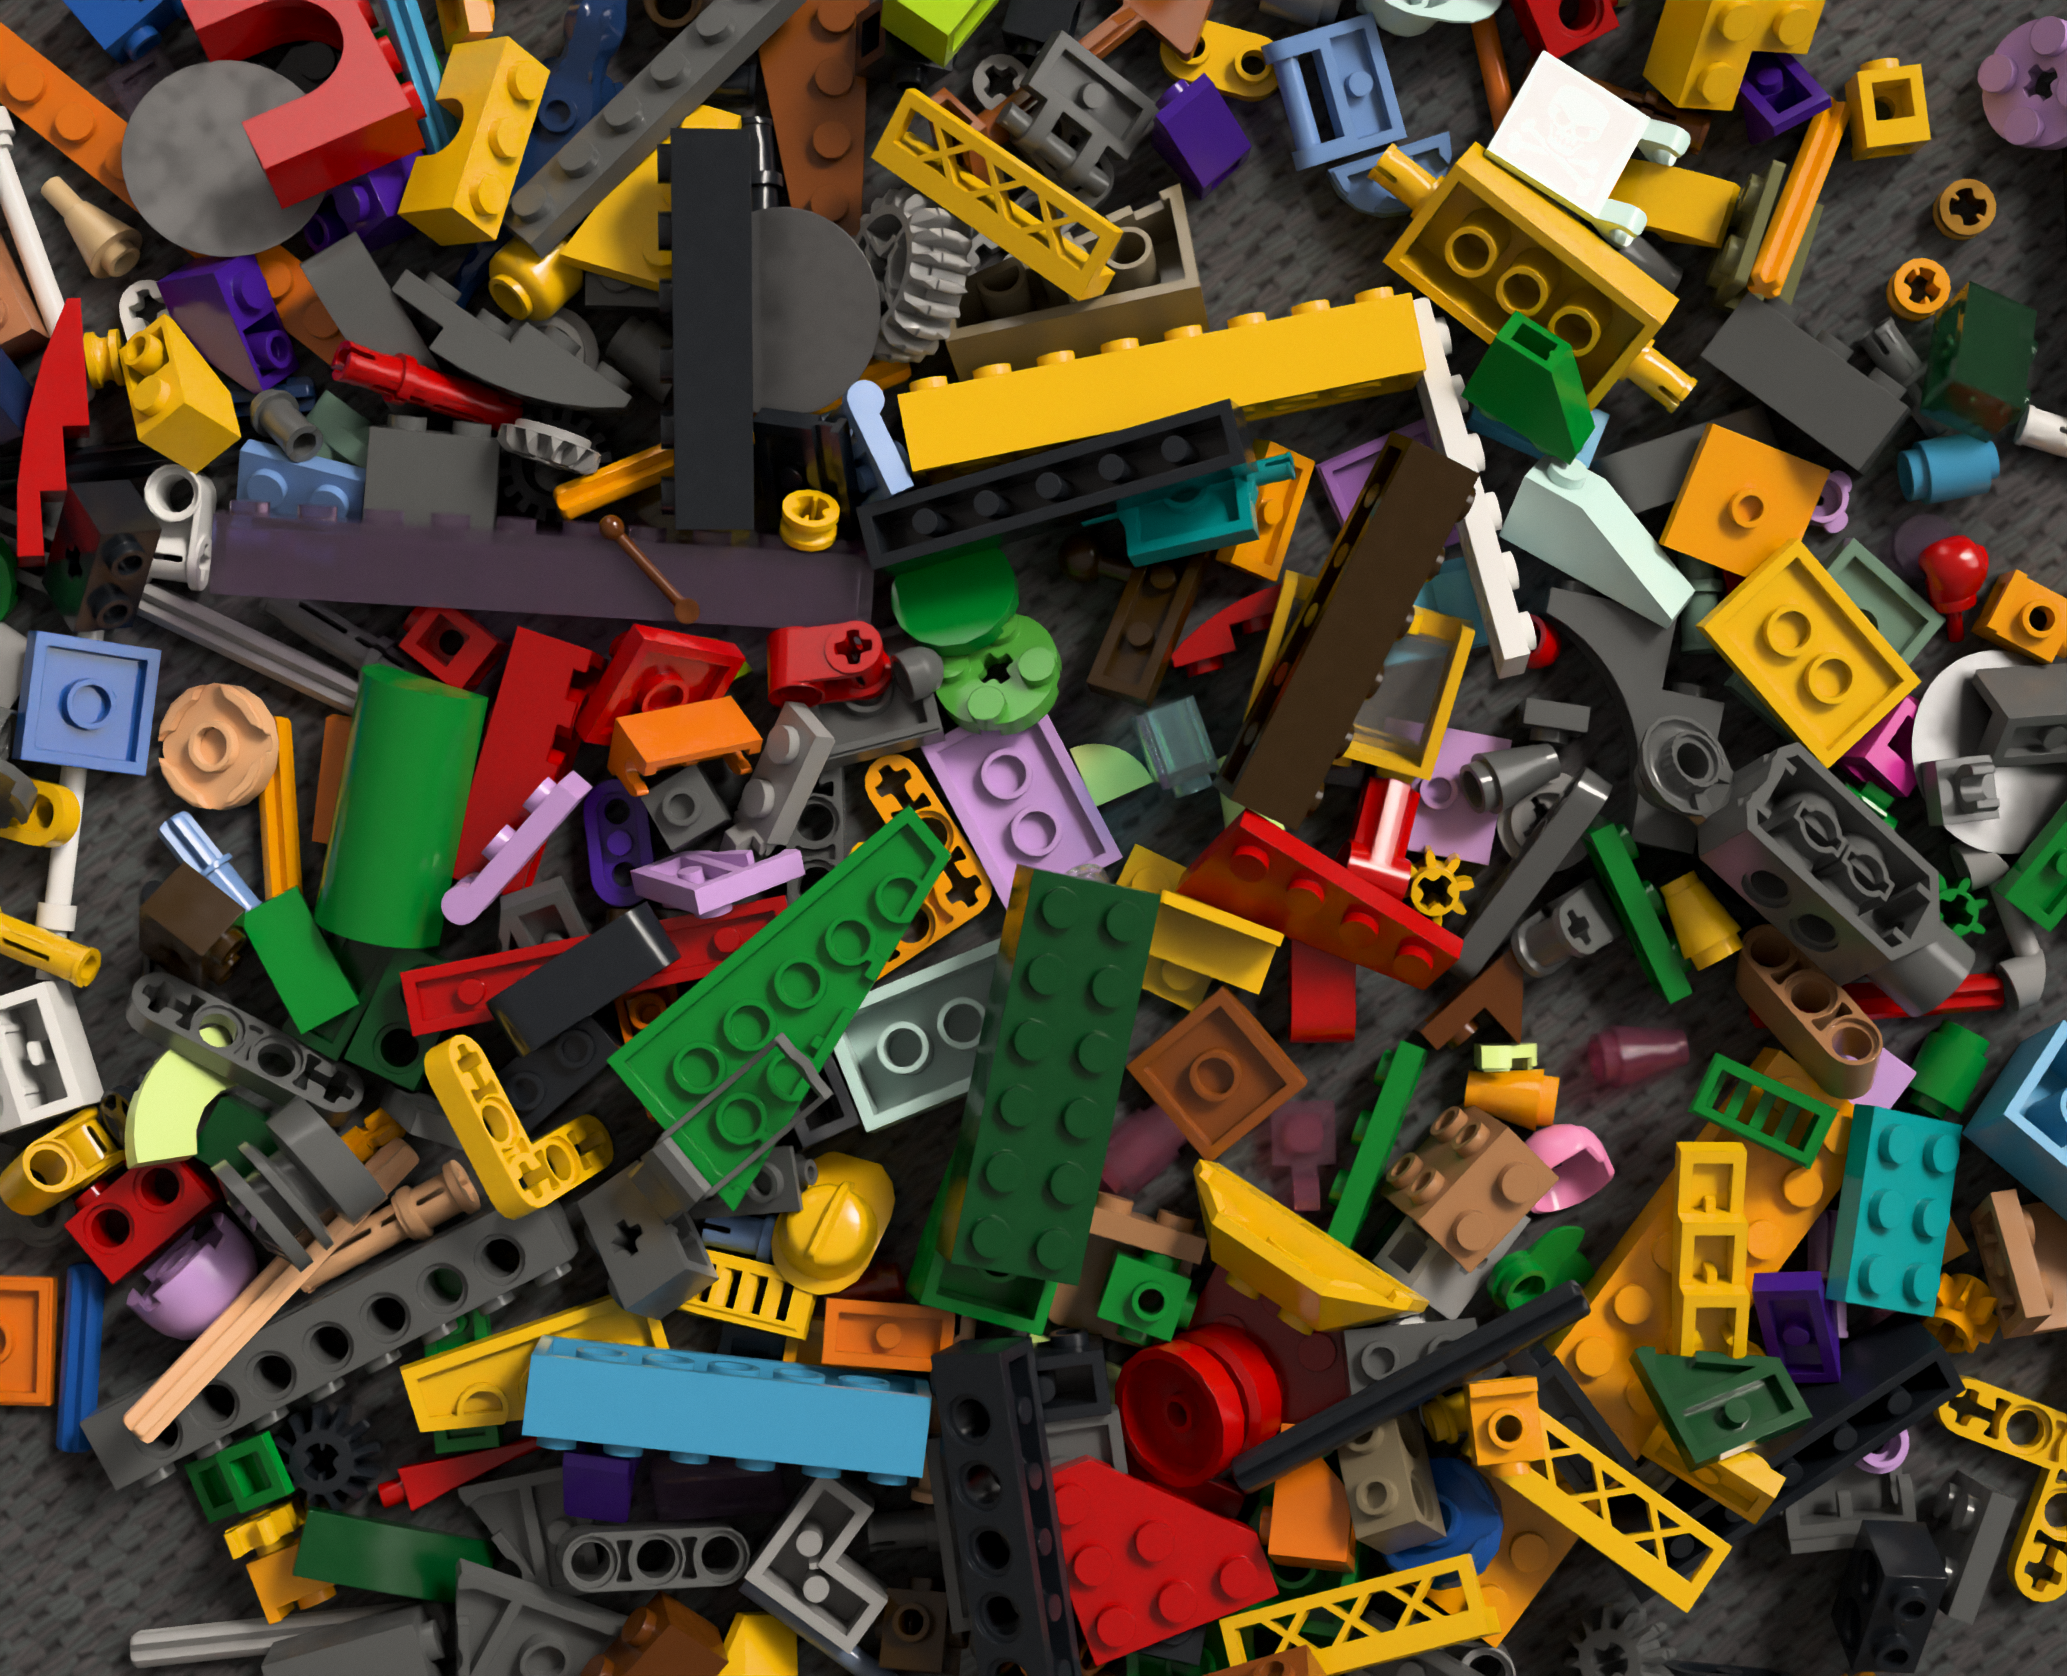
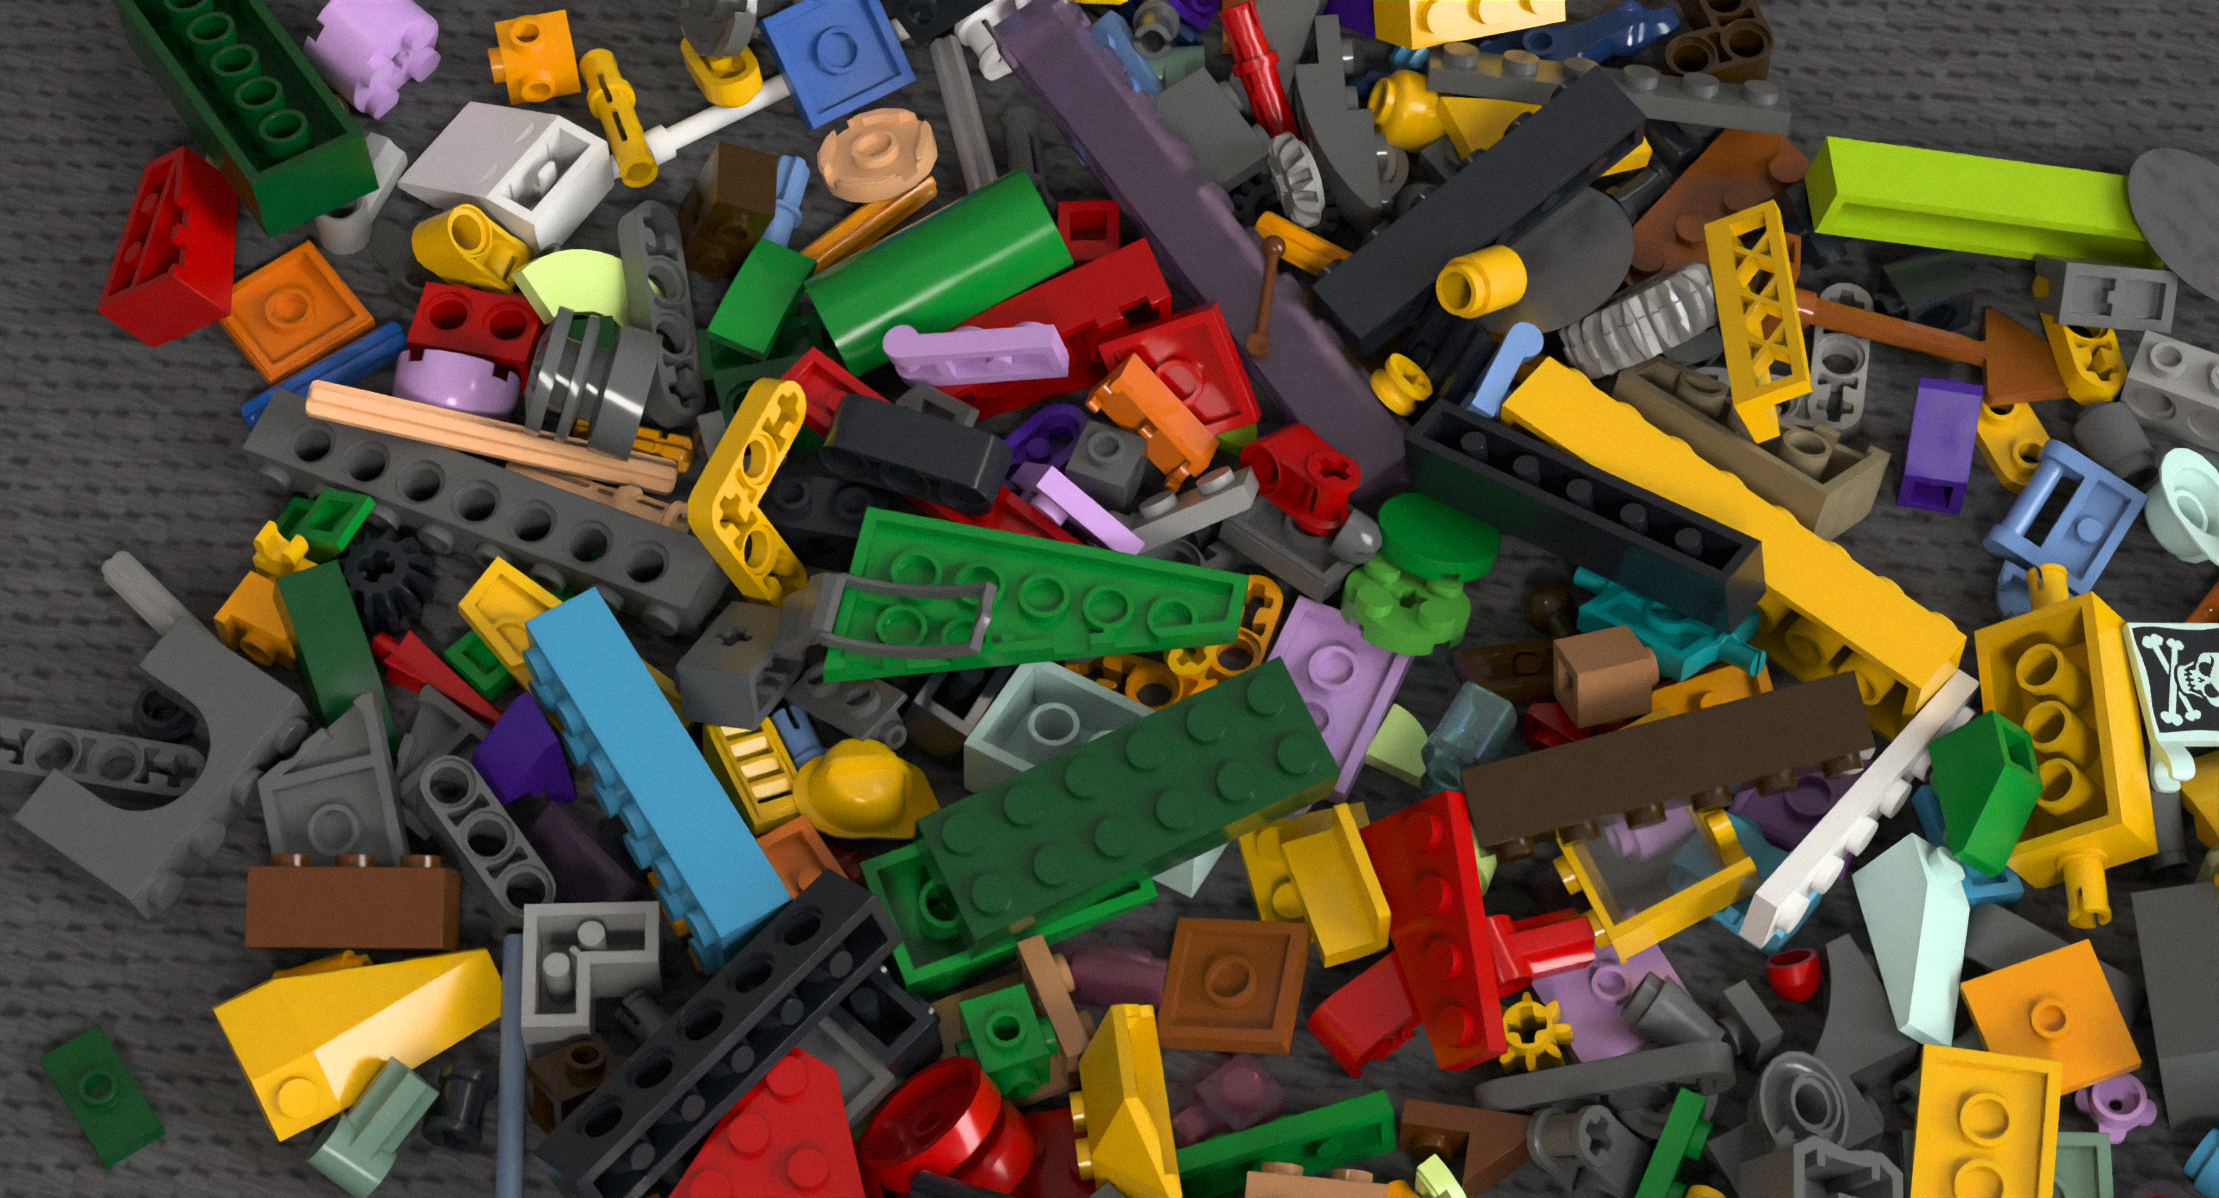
camera: 45 degrees right, 30 degrees down
dark grey plate [996,30,1158,198] -> none
none -> yellow brick [1436,245,1527,319]
none -> medium nougat brick [1553,624,1659,729]

